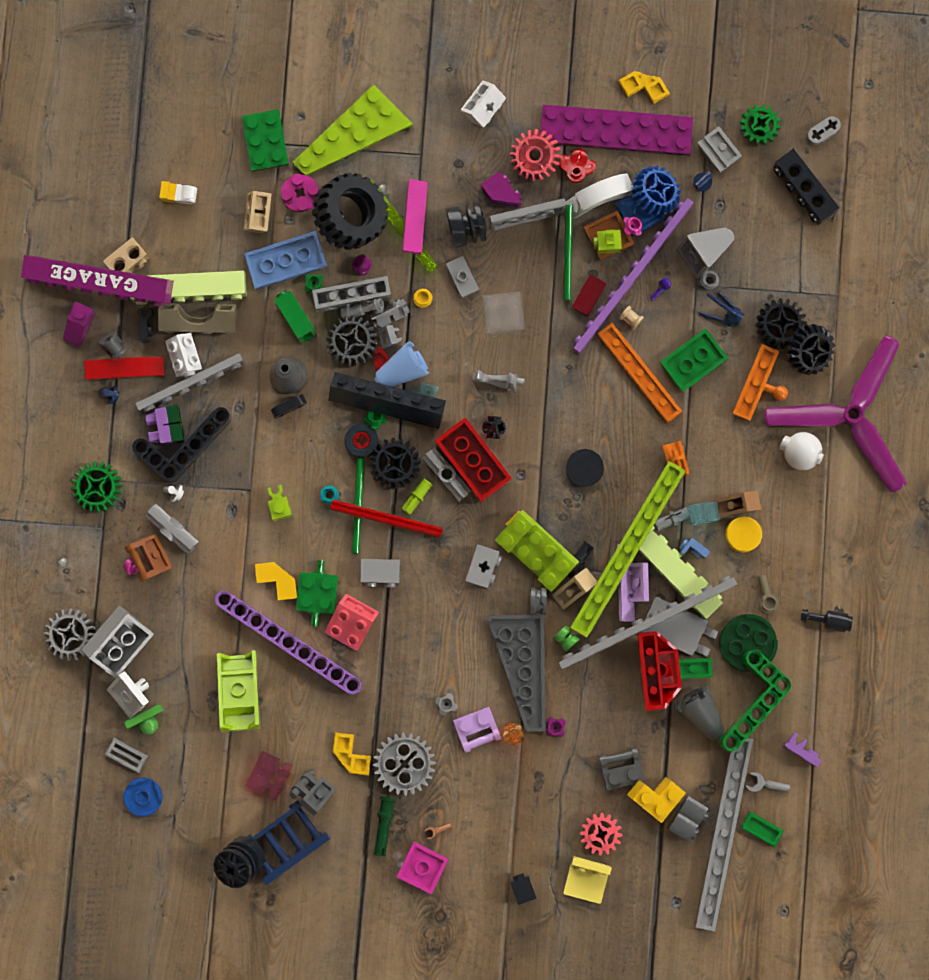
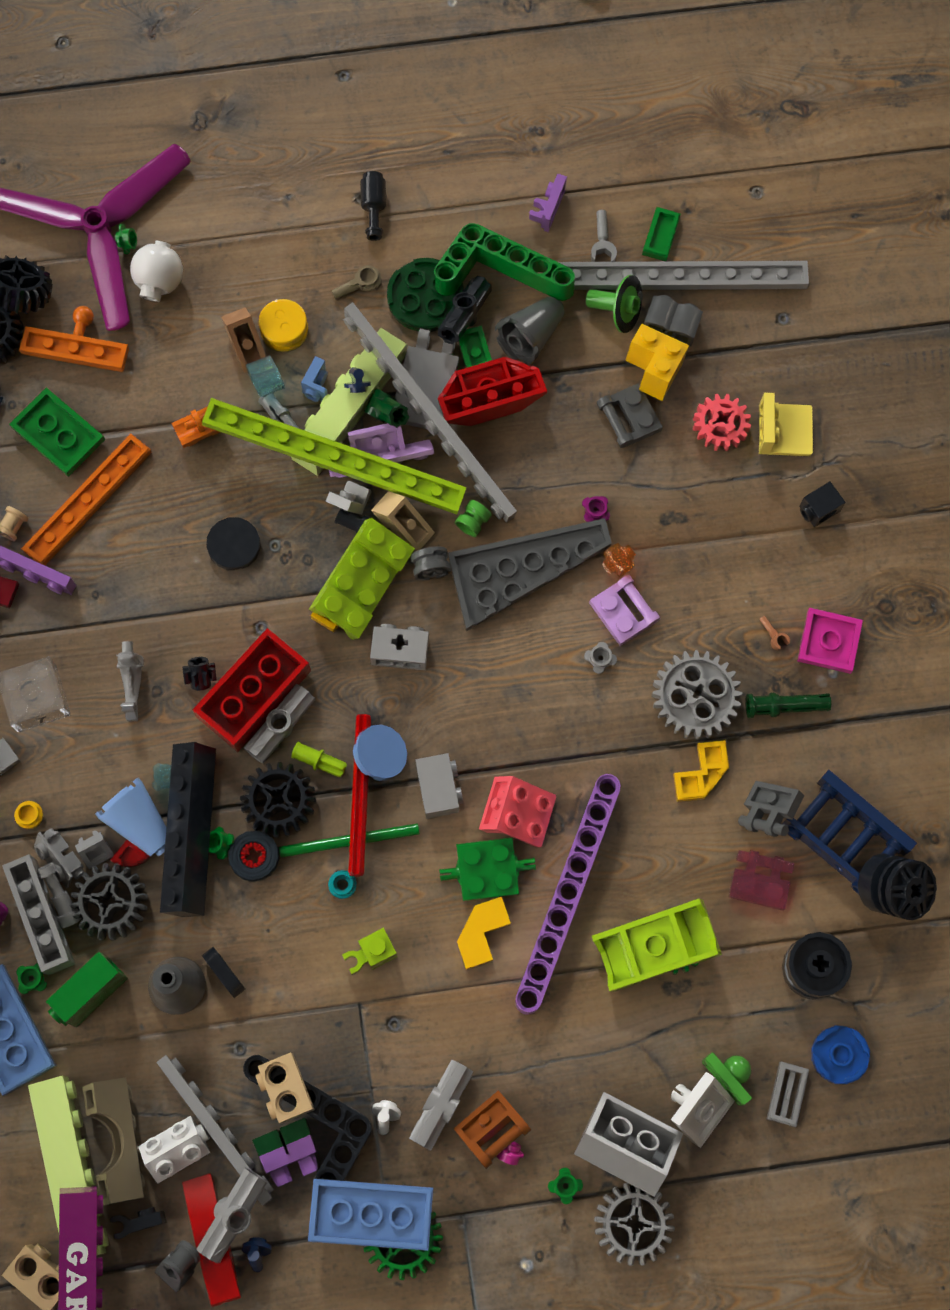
camera: 105 degrees left, 10 degrees down
none -> green plate [115,224,137,255]
none -> light grey piece [196,1168,268,1263]
none -> tan brick [255,1052,315,1124]
none -> medium blue tile [308,1179,433,1251]
none -> light grey bracket [326,481,371,515]
none -> dark blue plate [344,367,371,393]
none -> medium blue tile [353,725,407,781]
none -> dark green piece [364,388,410,428]
none -> black piece [438,275,492,345]
none -> green plate [548,1168,583,1204]
none -> bright green piece [586,275,643,333]
none -> black wheel [782,932,852,1000]

